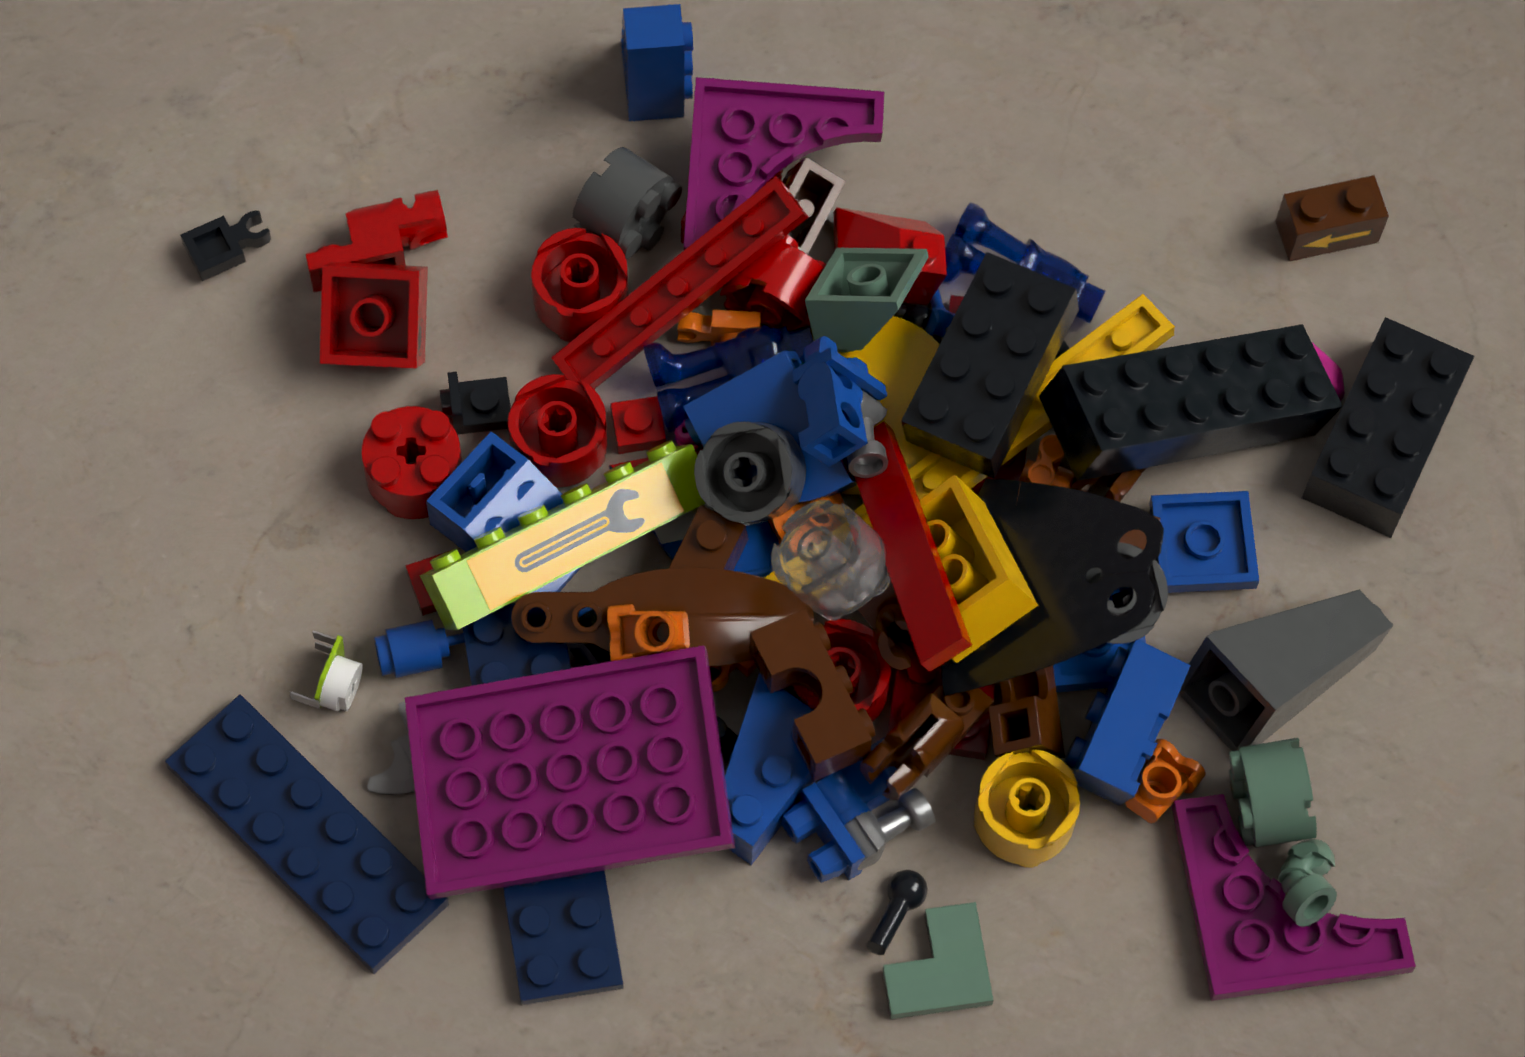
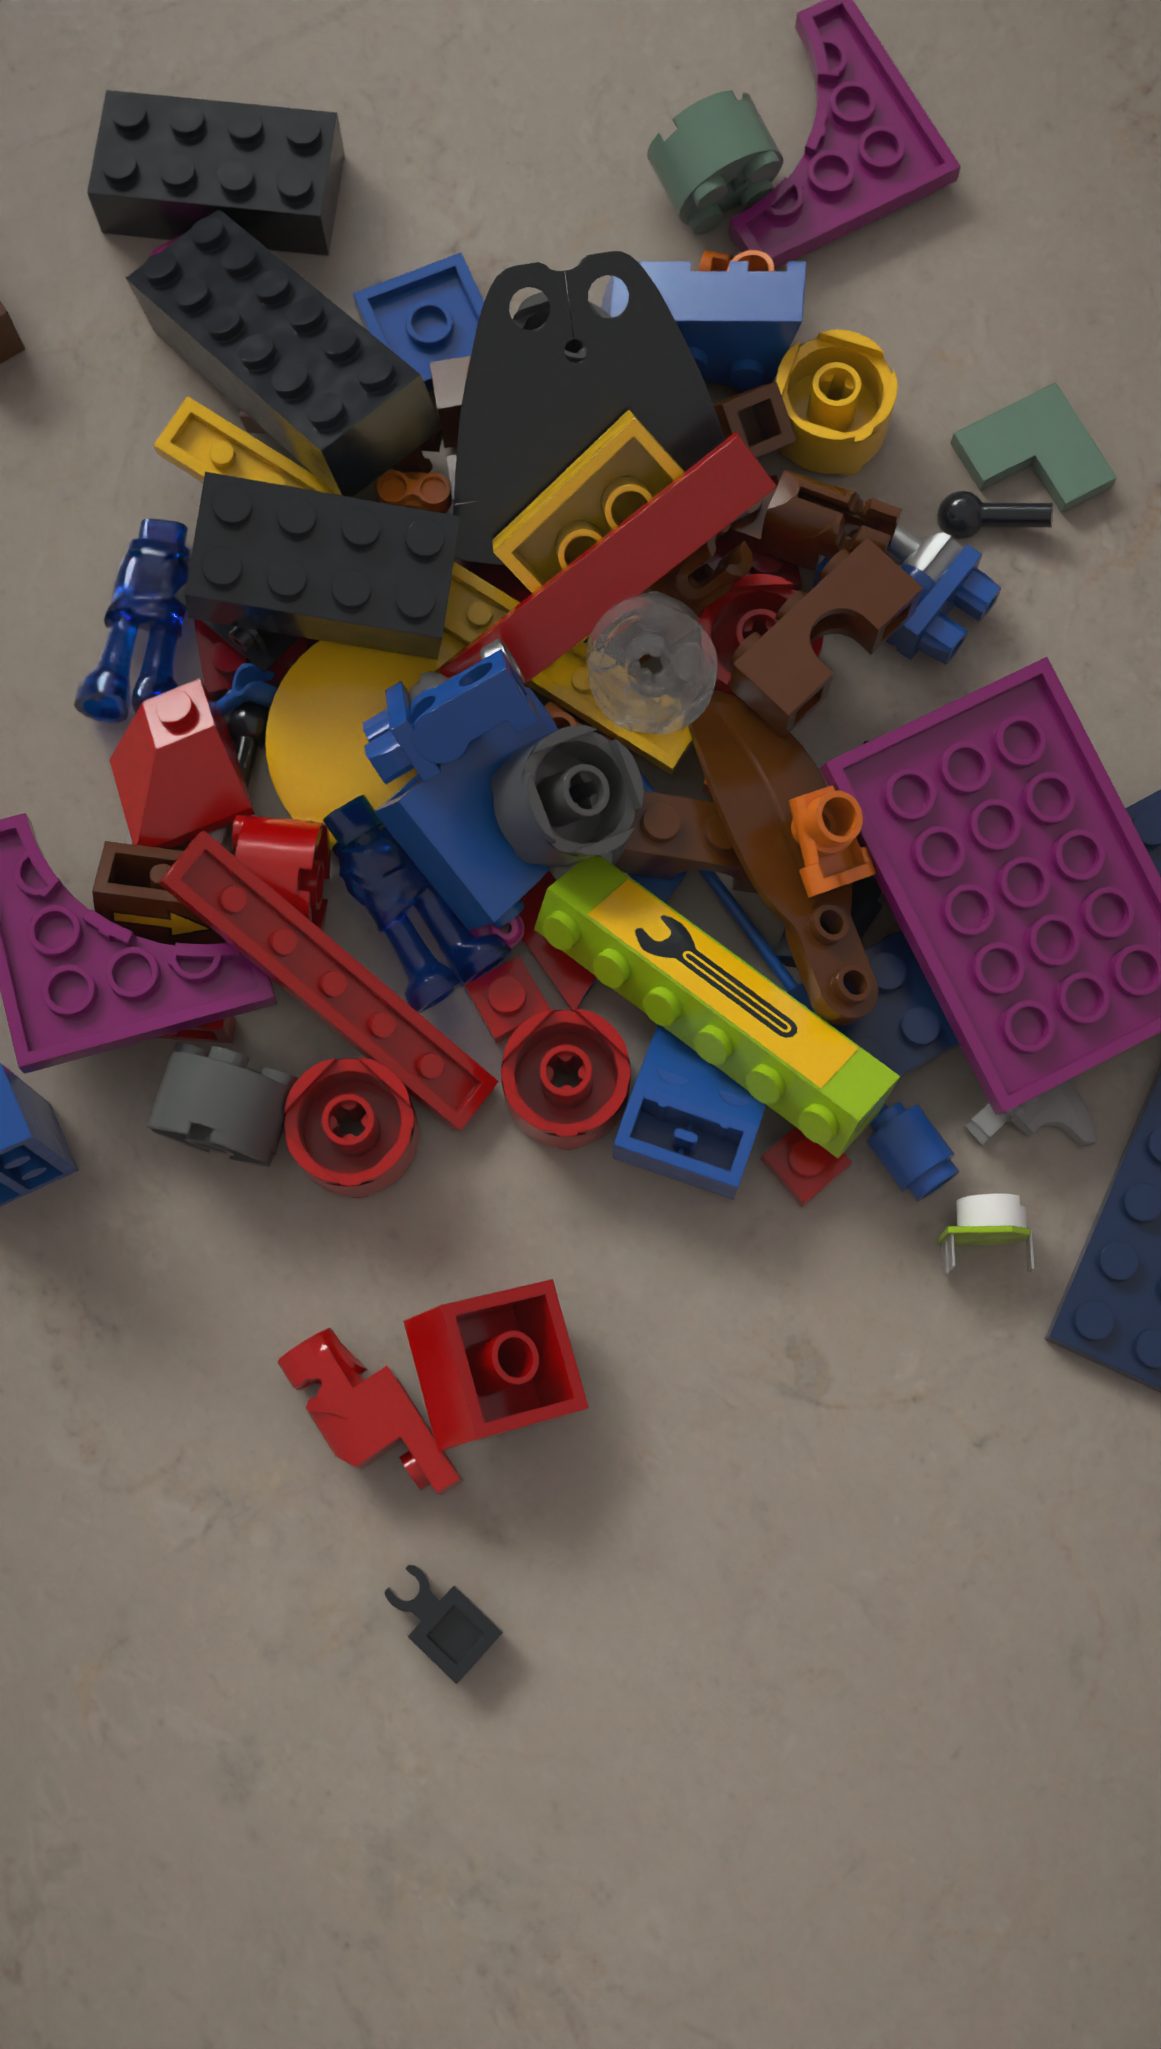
camera: 105 degrees left, 10 degrees up
red brick [361,406,462,519] -> none
black bracket [440,371,511,435] -> none
orange plate [677,309,761,354] -> none
blue wedge [725,673,815,865] -> none
sand green slope [805,248,928,352] -> none
dark grey slope [1179,589,1394,751] -> none
sand green arm [1278,839,1337,927] -> none

